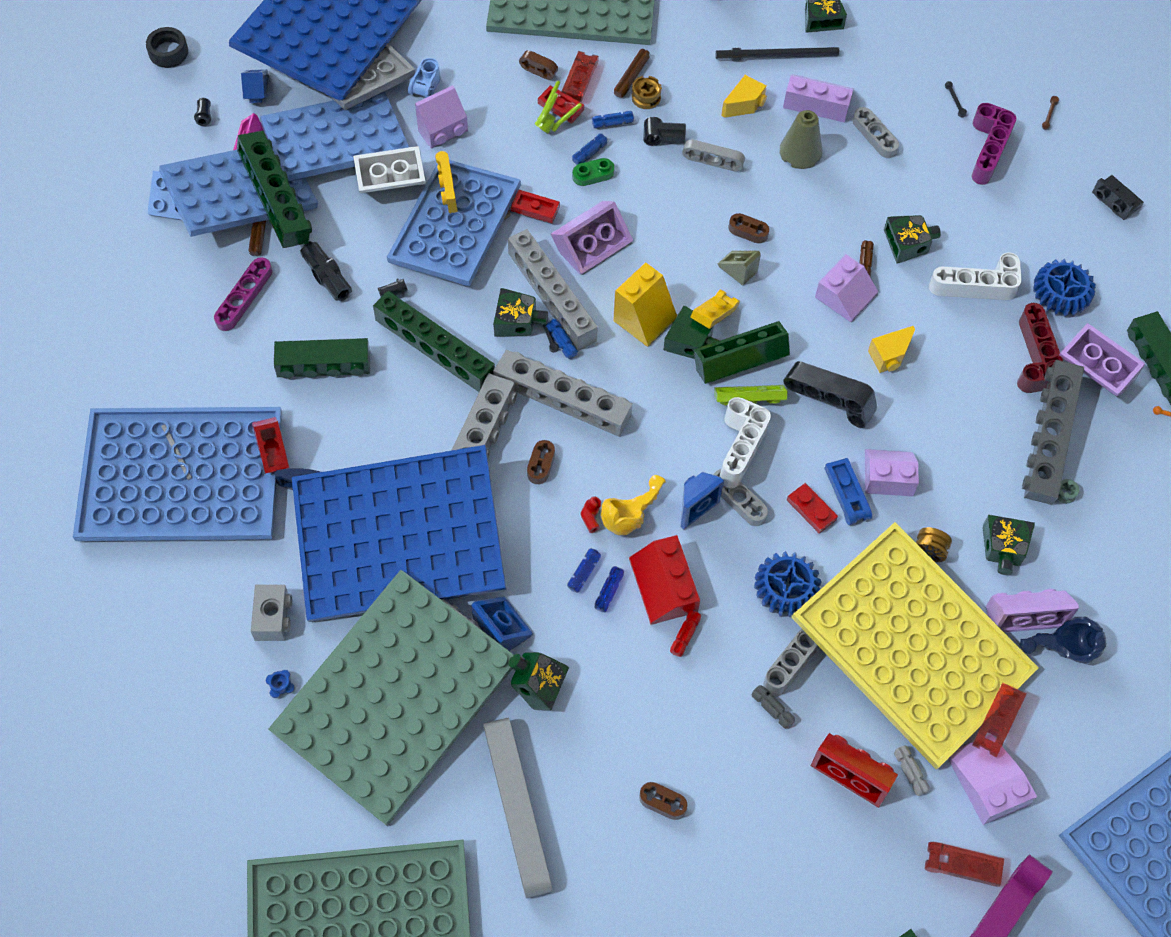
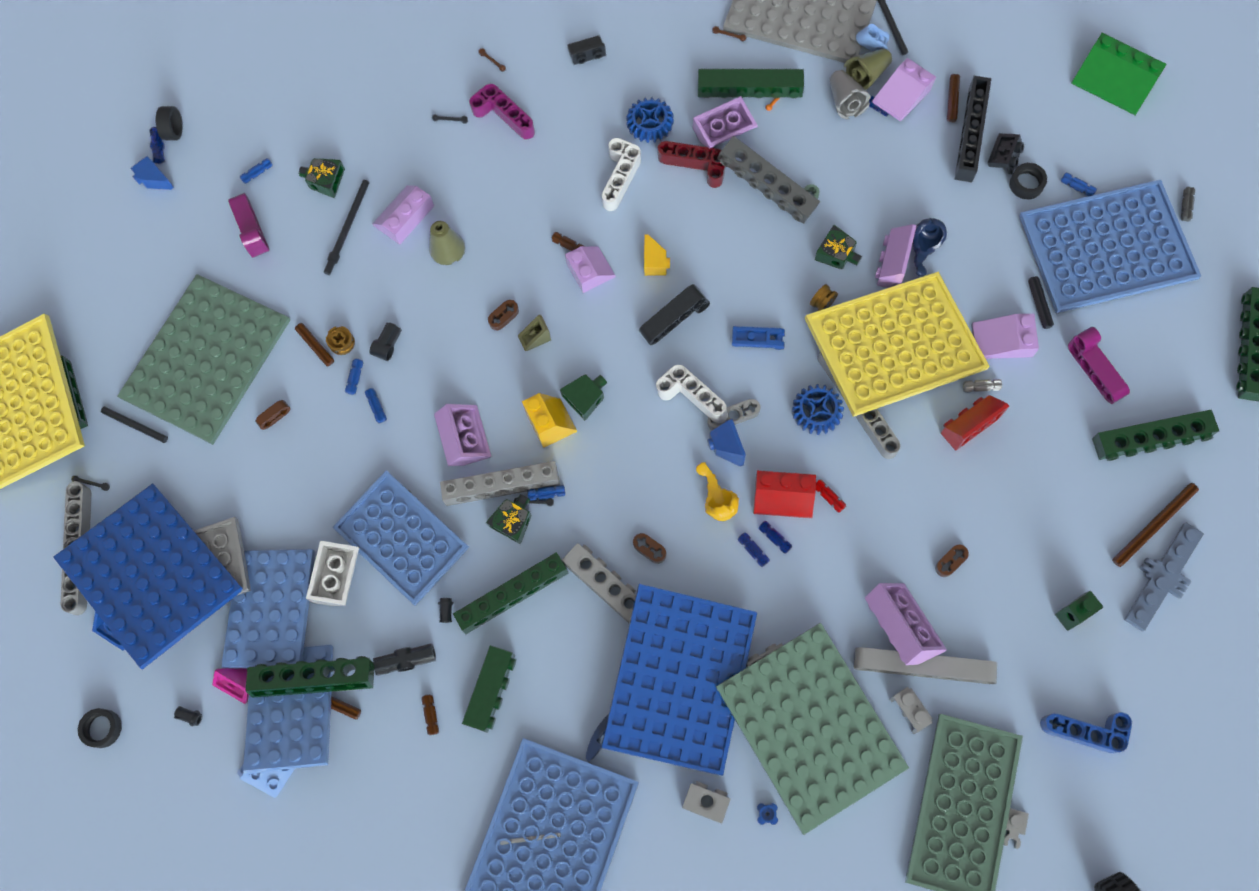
camera: 60 degrees left, 10 degrees up
magenta beam [214,257,273,331] -> none
blue slope [241,69,268,103] -> none
red arch [252,417,289,474] -> none
light blue piece [408,58,440,98] -> none
lavender slope [415,85,468,148] -> none
yellow plate [435,151,458,213] -> none
blue slope [471,596,533,651] -> none
light grey brick [493,349,633,437] -> none
torso [509,652,569,710] -> none
red plate [511,189,560,223] -> none
lime plant [534,81,582,134] -> none
red plate [538,85,584,124] -> none
clear red plate [561,51,599,102] -> none
green plate [572,158,614,186] -> none
red arm [580,496,602,533] -> none
light grey beam [682,140,745,171] -> none
yellow plate [691,289,740,329] -> none
dark green brick [694,321,790,384] -> none
lime plate [714,385,787,405] -> none
yellow slope [721,75,767,118] -> none
dark grey axle [751,685,795,729] -> none
red plate [787,483,838,534] -> none
light grey beam [853,107,899,158] -> none
lavender slope [865,449,919,496] -> none
torso [884,215,941,264] -> none
clear red plate [924,842,1004,887] -> none
clear red plate [972,682,1026,758] -> none
none -> reddish brown axle [421,695,439,735]
none -> lavender slope [865,583,947,665]
none -> light grey window [889,687,933,734]
none -> black axle [1028,276,1054,329]

